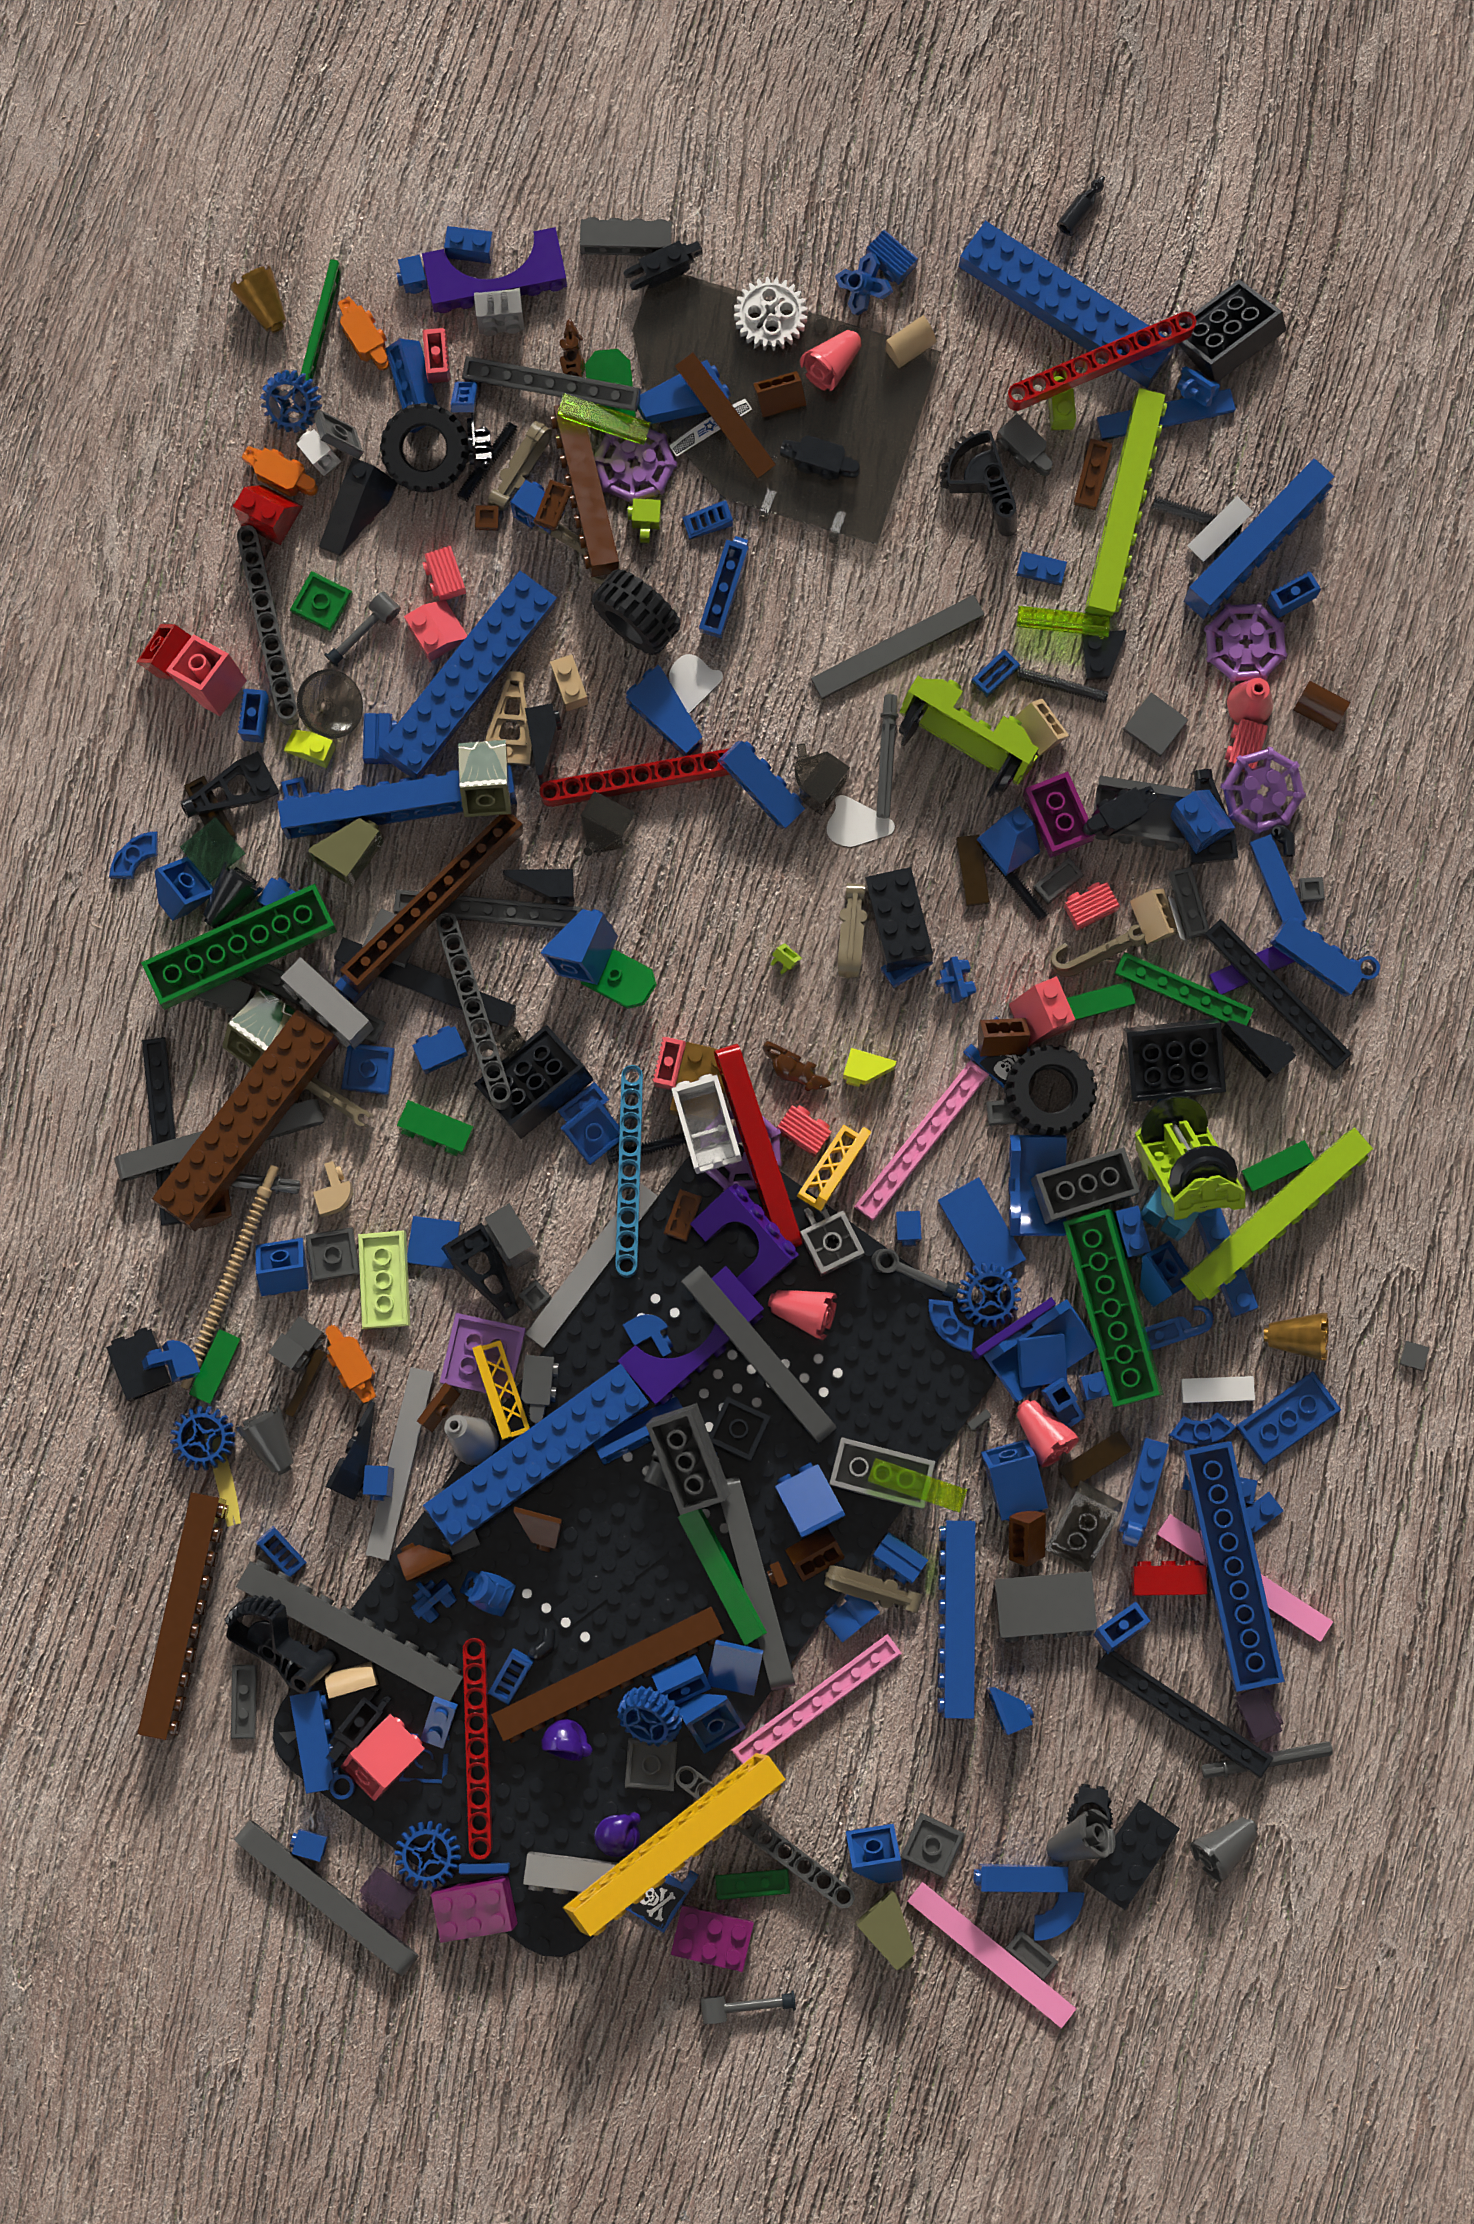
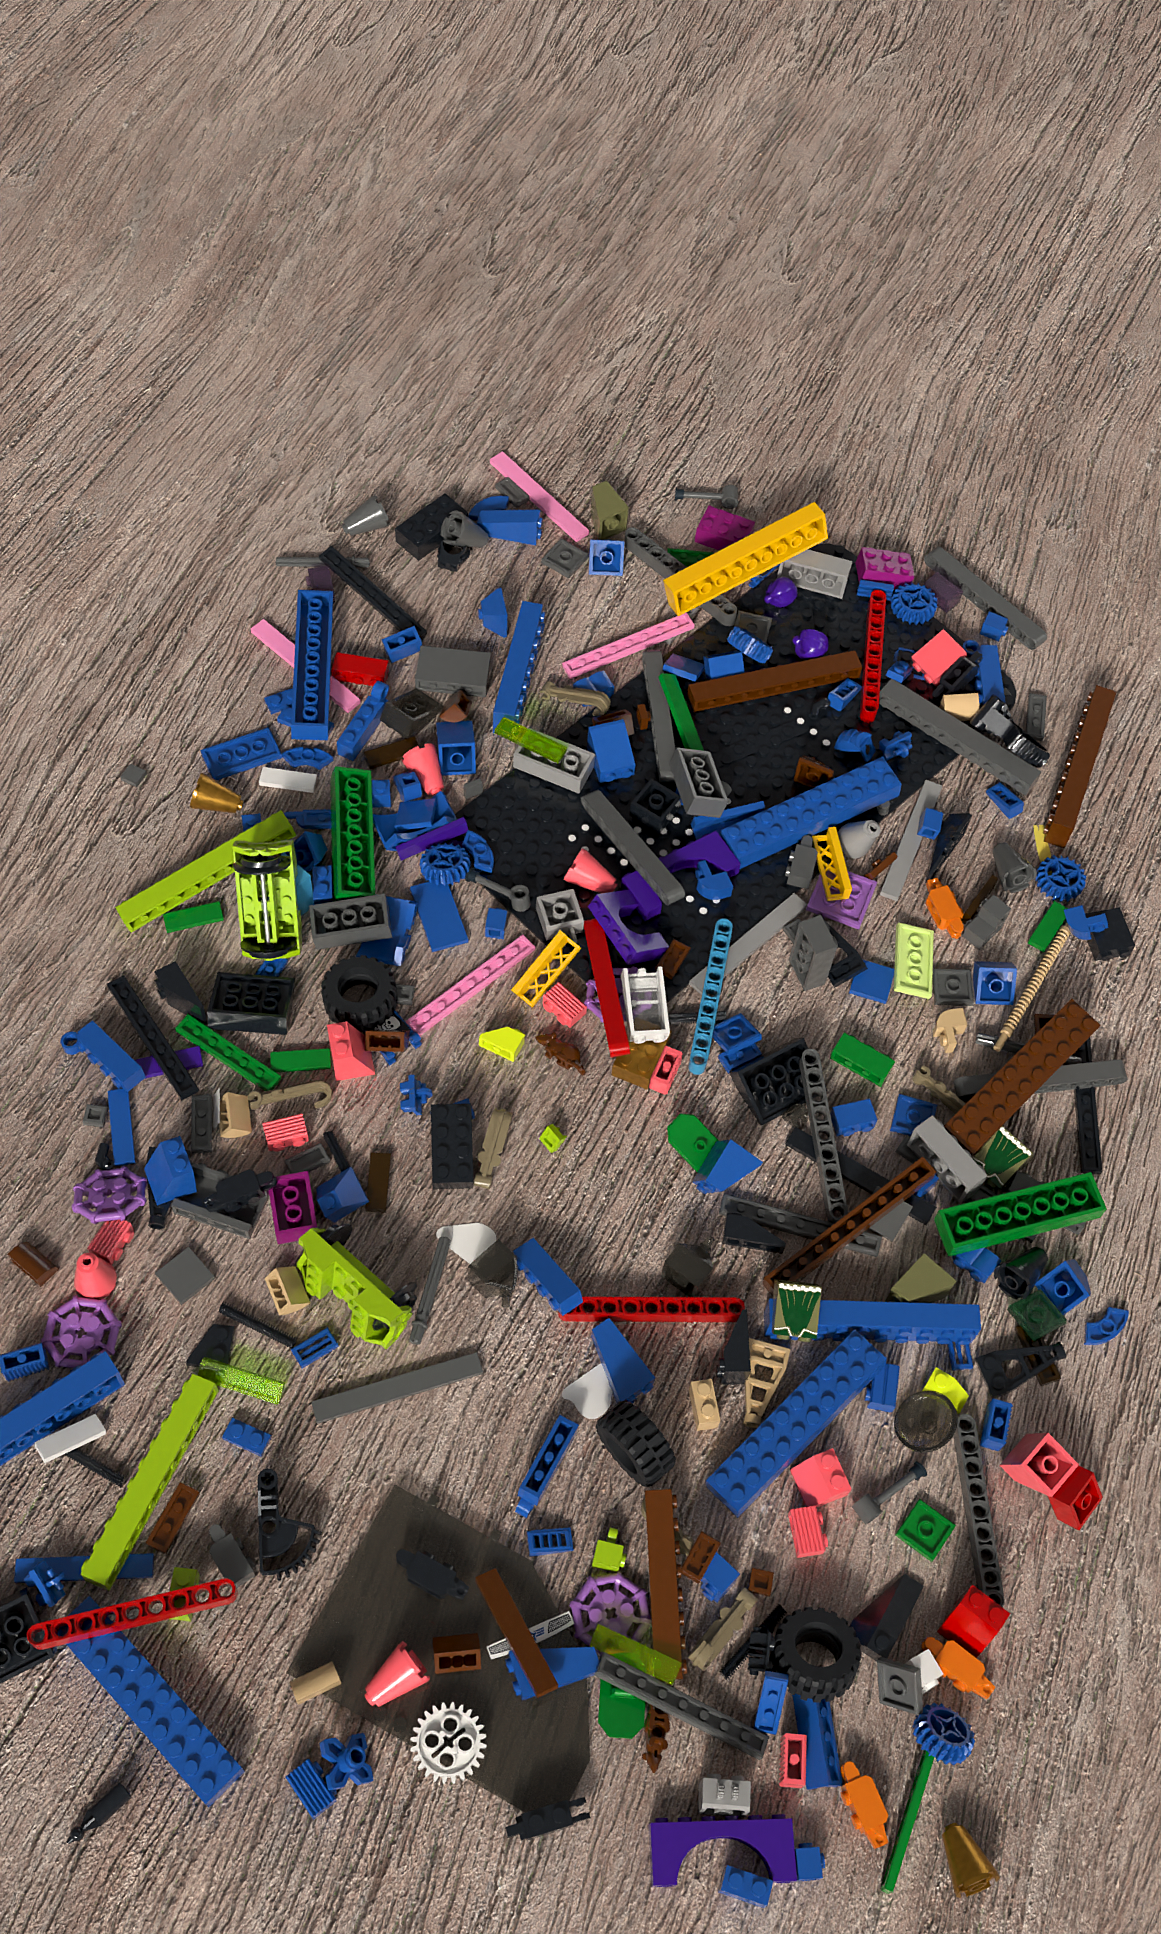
camera: 175 degrees left, 20 degrees down
reddish brown slope [397,1543,455,1582] -> none
dark grey brick [580,217,672,256] -> none
blue slope [676,1694,746,1754] -> none
blue brick [872,1532,928,1585] -> none

